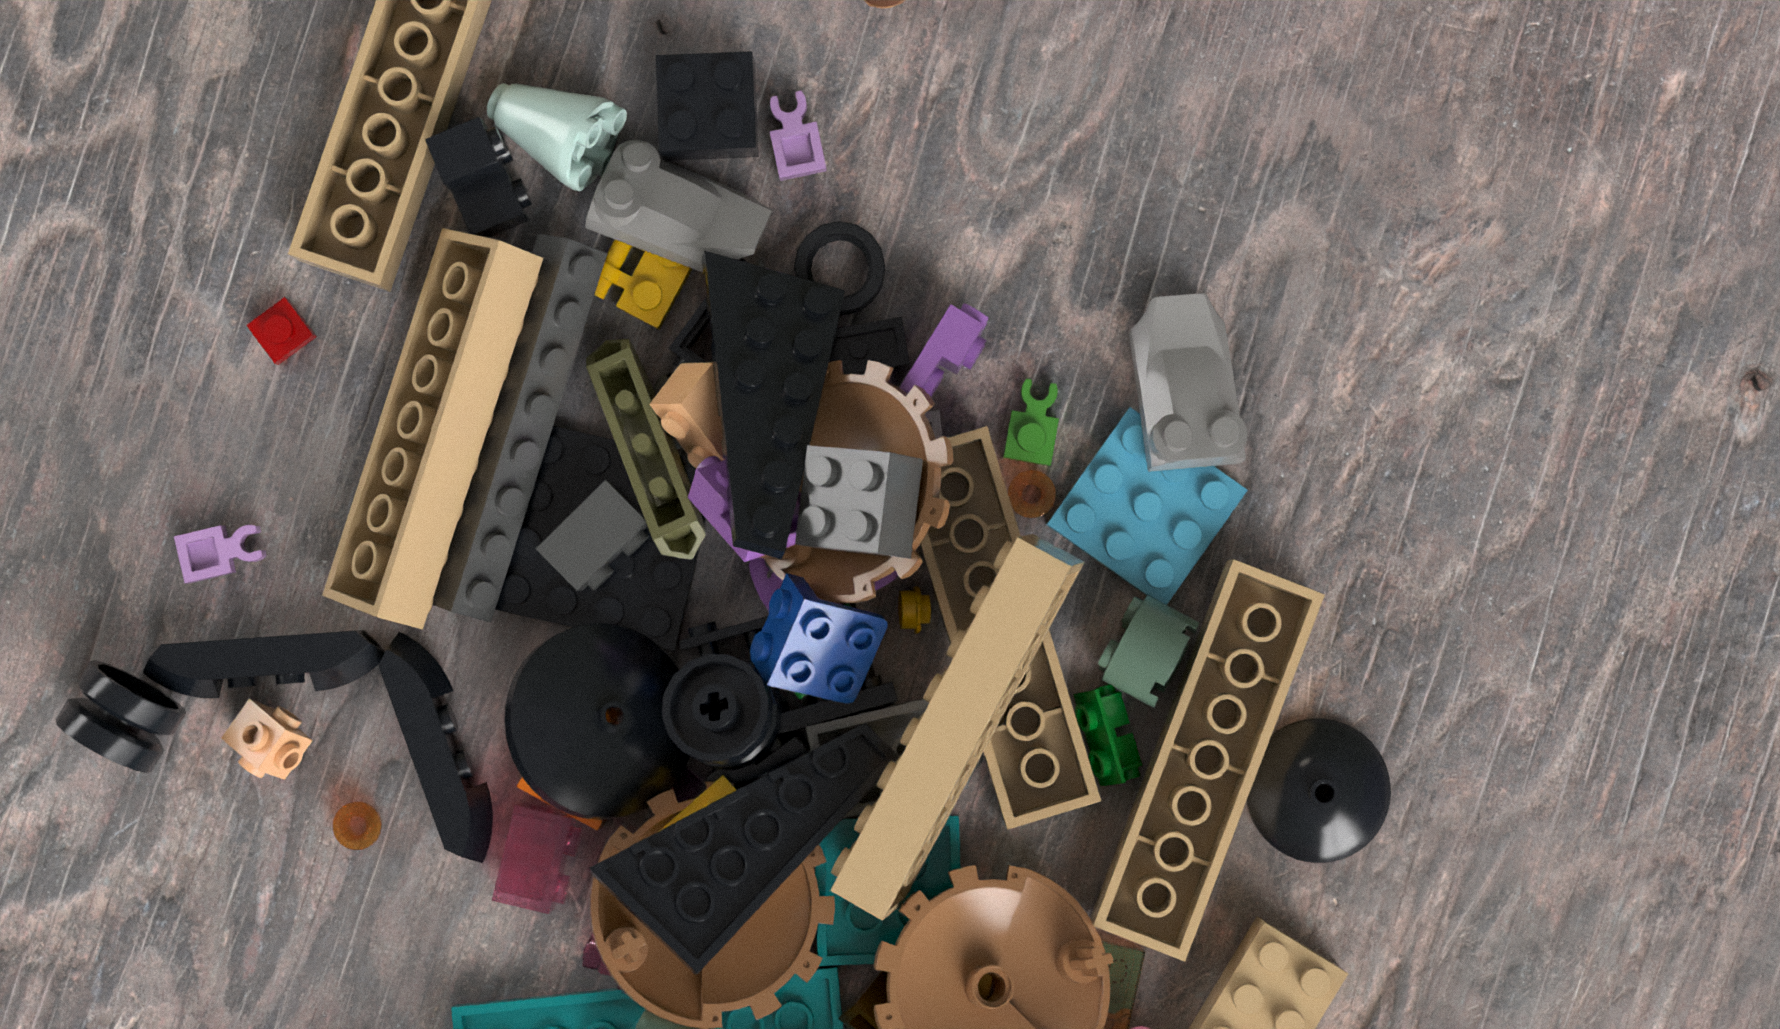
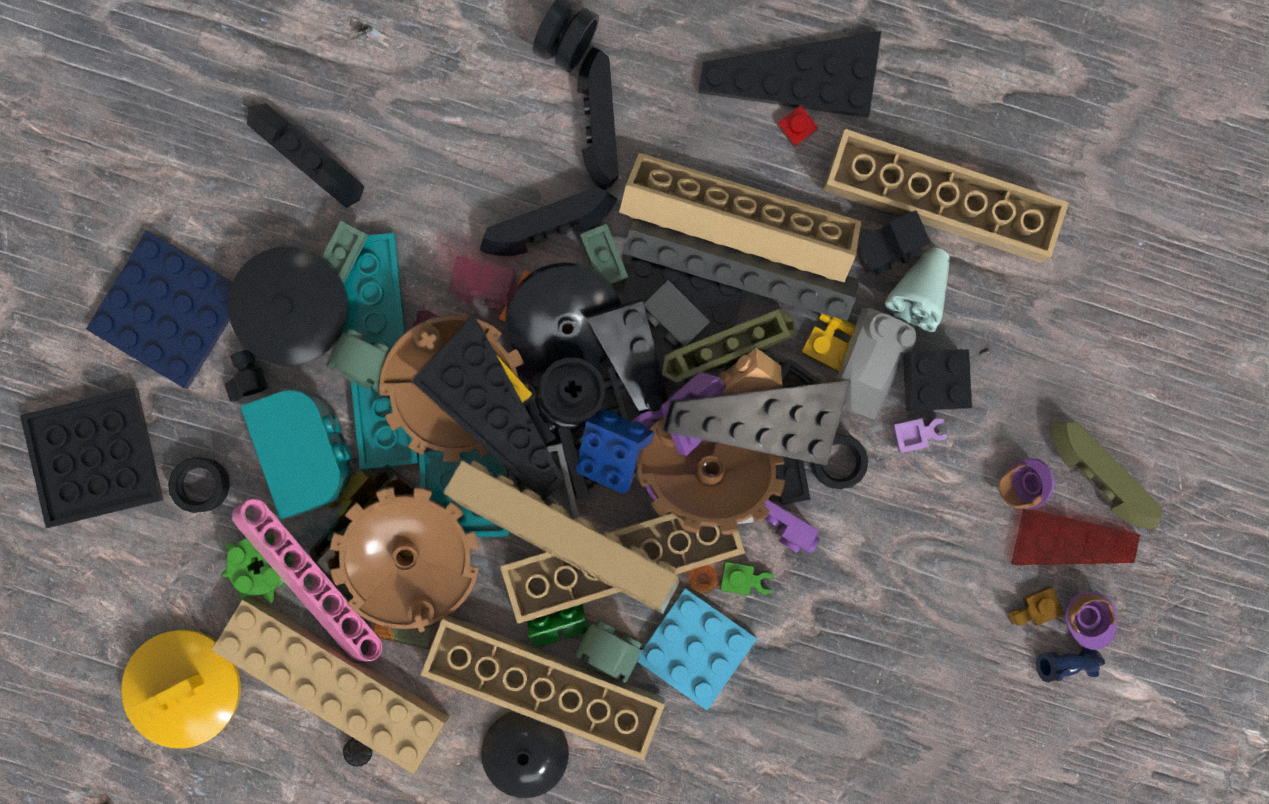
camera: 85 degrees right, 0 degrees up
lavender plate [174,525,267,584] -> none
light nougat brick [221,698,313,780] -> none
clear orange plate [333,801,382,850] -> none
brick [795,445,923,559] -> none
yellow plate [898,586,931,634] -> none
light grey slope [1129,293,1247,472] -> none
none -> sand green plate [580,224,628,285]
none -> black wing [584,299,668,415]
none -> black wing [698,31,882,118]

